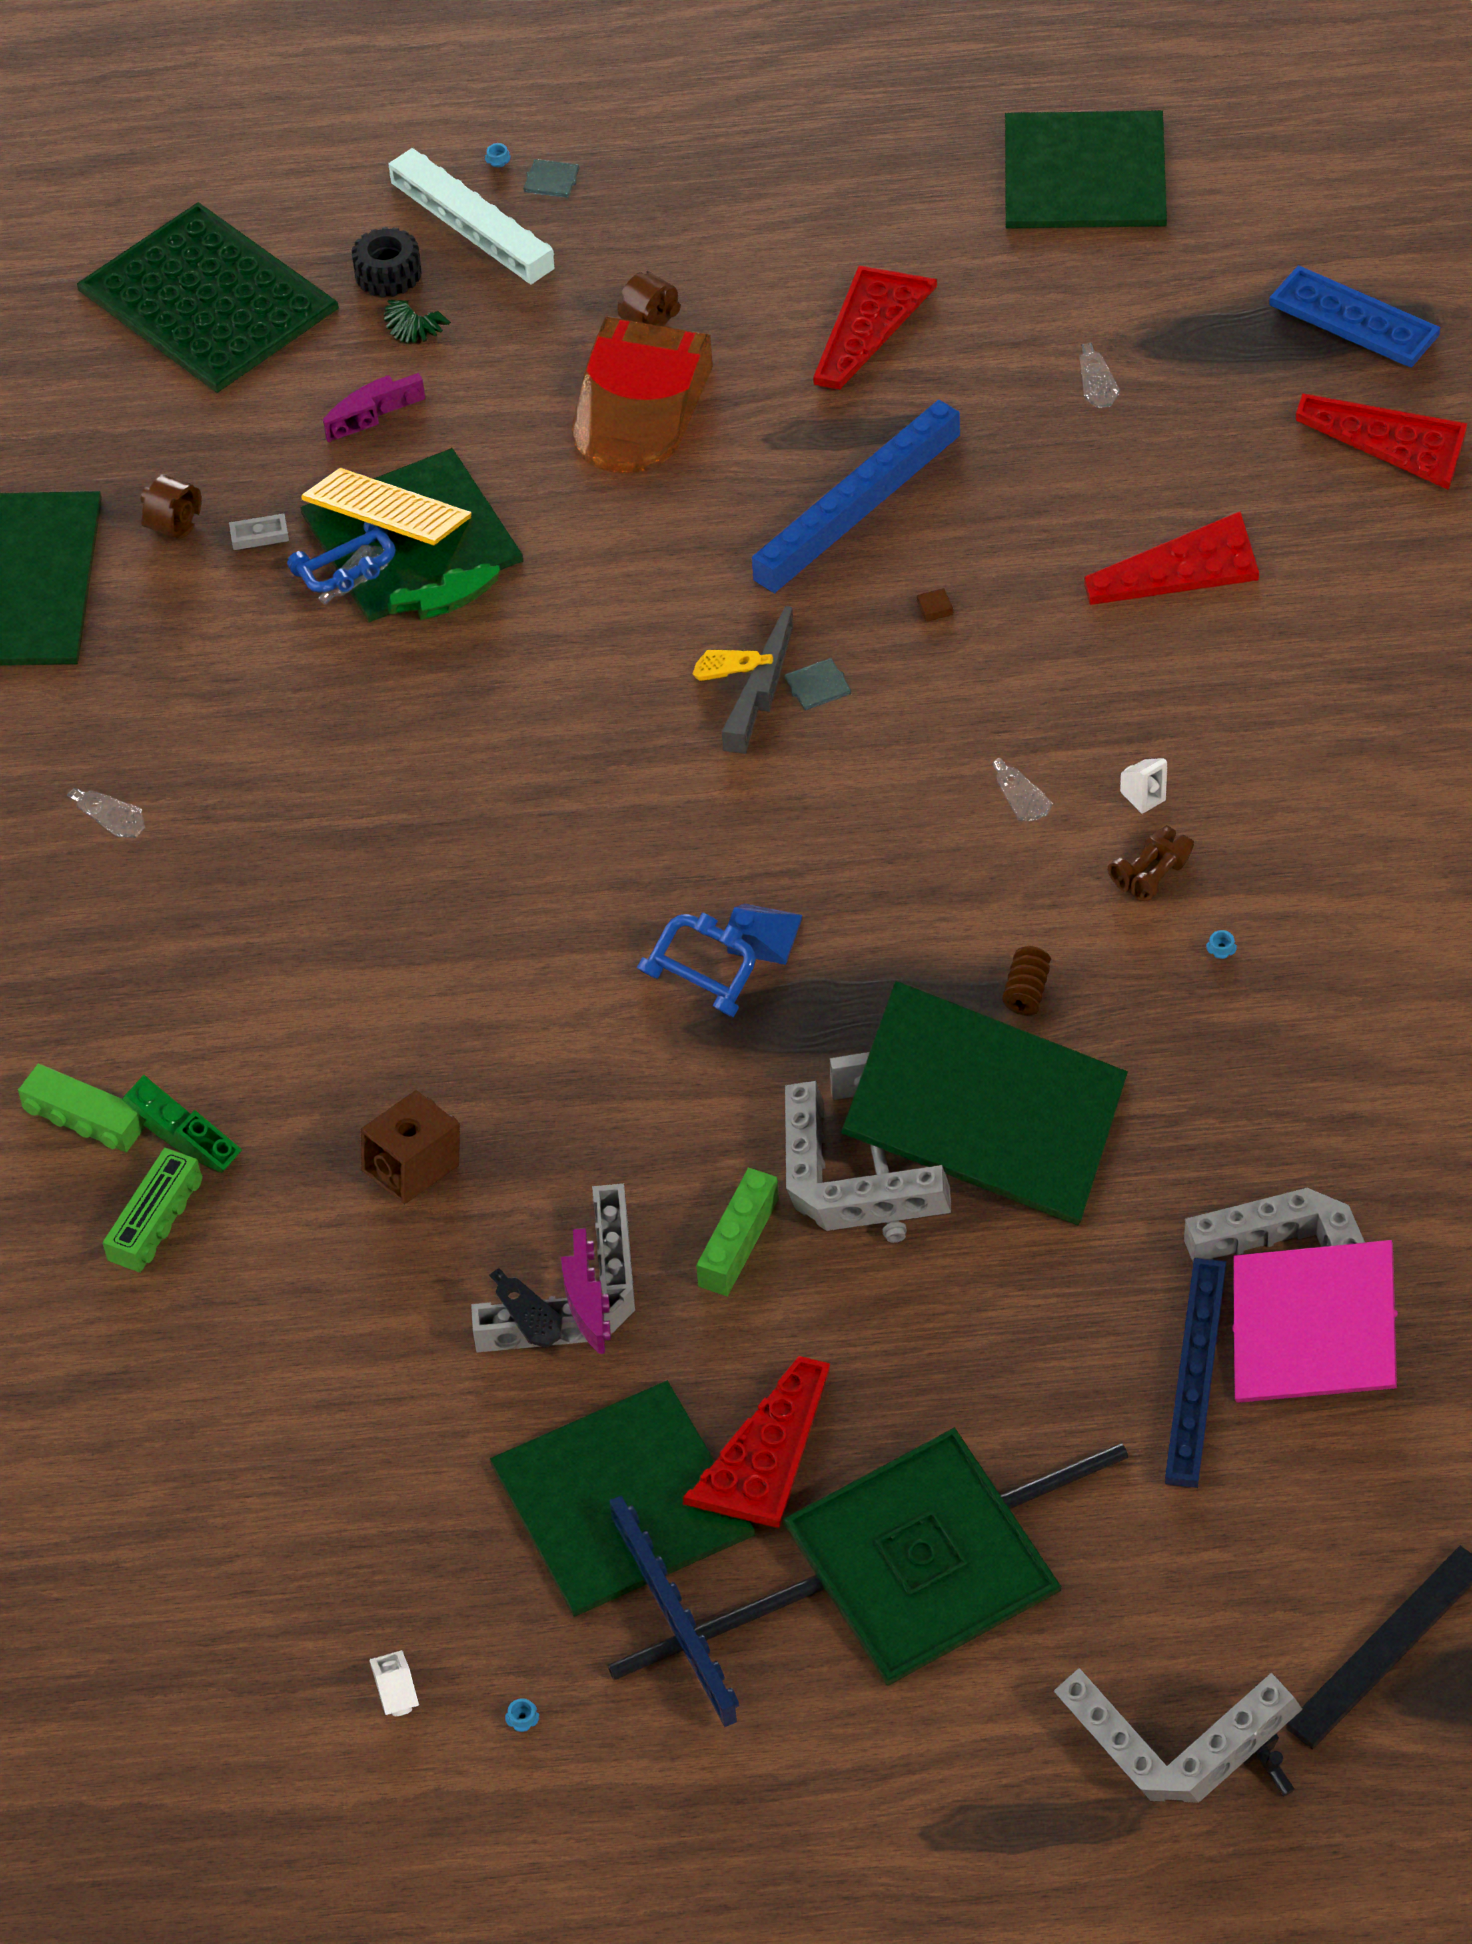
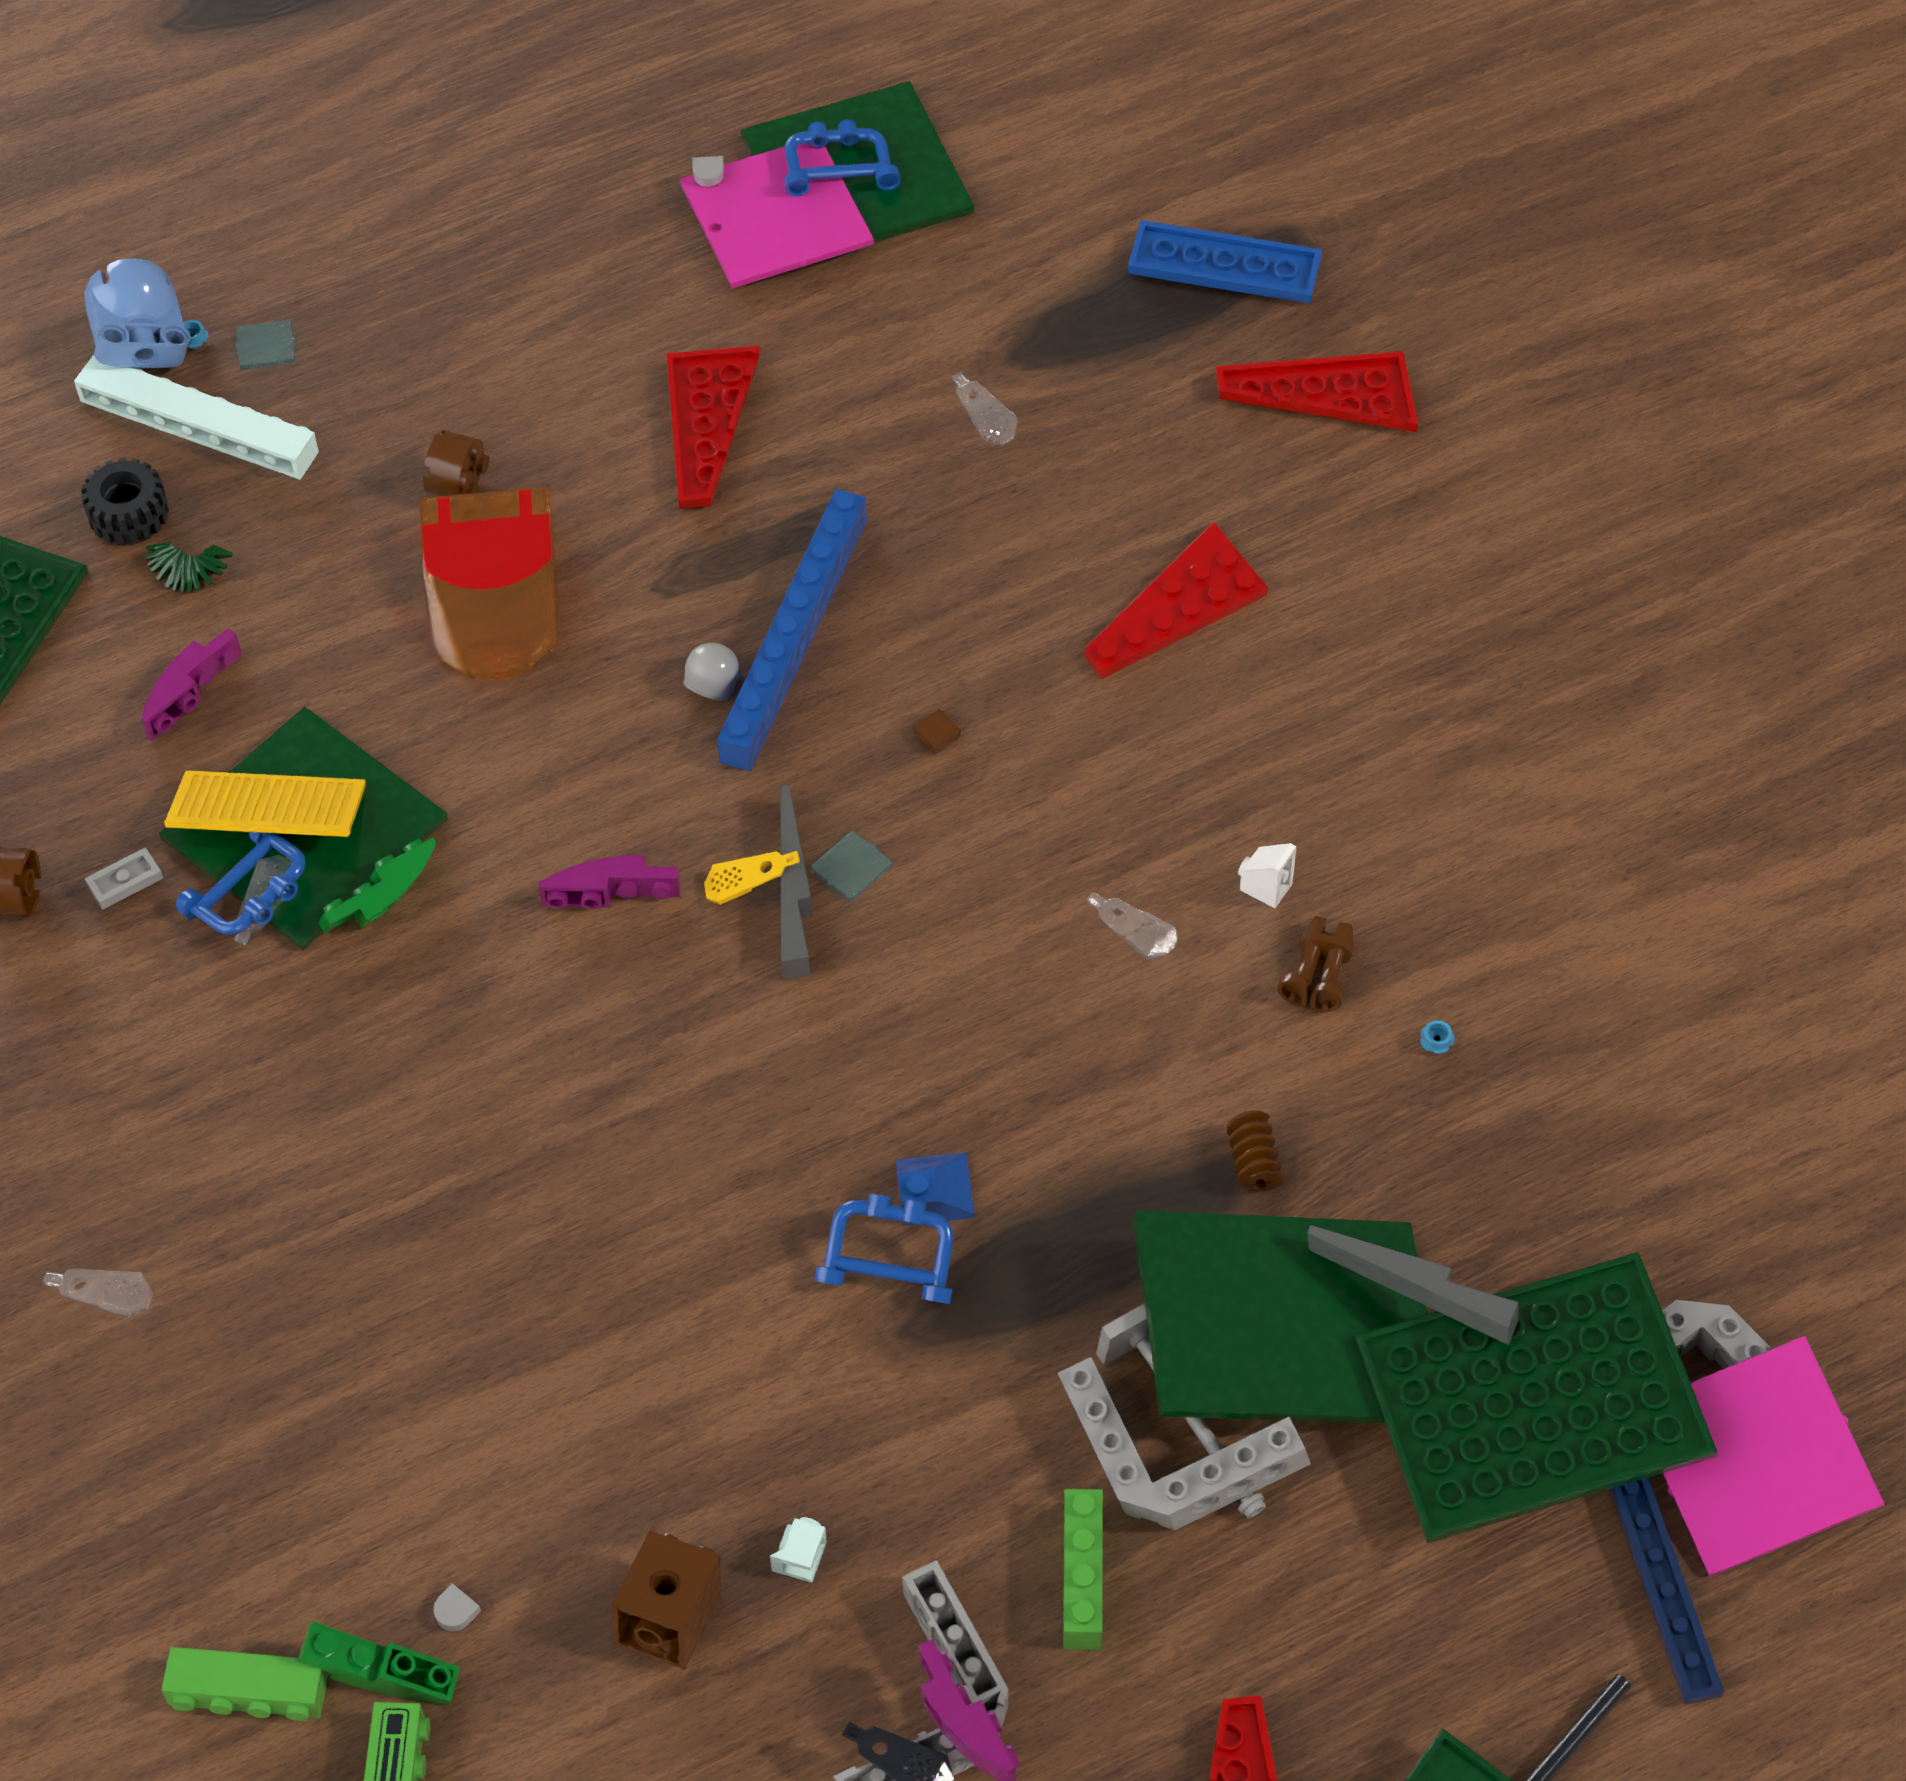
camera: 25 degrees left, 5 degrees up
none -> medium blue piece [84,258,190,368]
none -> light grey tile [433,1583,481,1631]
none -> magenta slope [539,855,680,909]
none -> dark pink piece [680,144,874,289]
none -> light grey helmet [683,642,742,701]
none -> light grey tile [692,156,724,187]
none -> light aqua window [770,1517,827,1583]
none -> blue bar [784,120,901,197]
none -> dark grey slope [1307,1225,1518,1345]
none -> dark green tile [1355,1252,1718,1544]

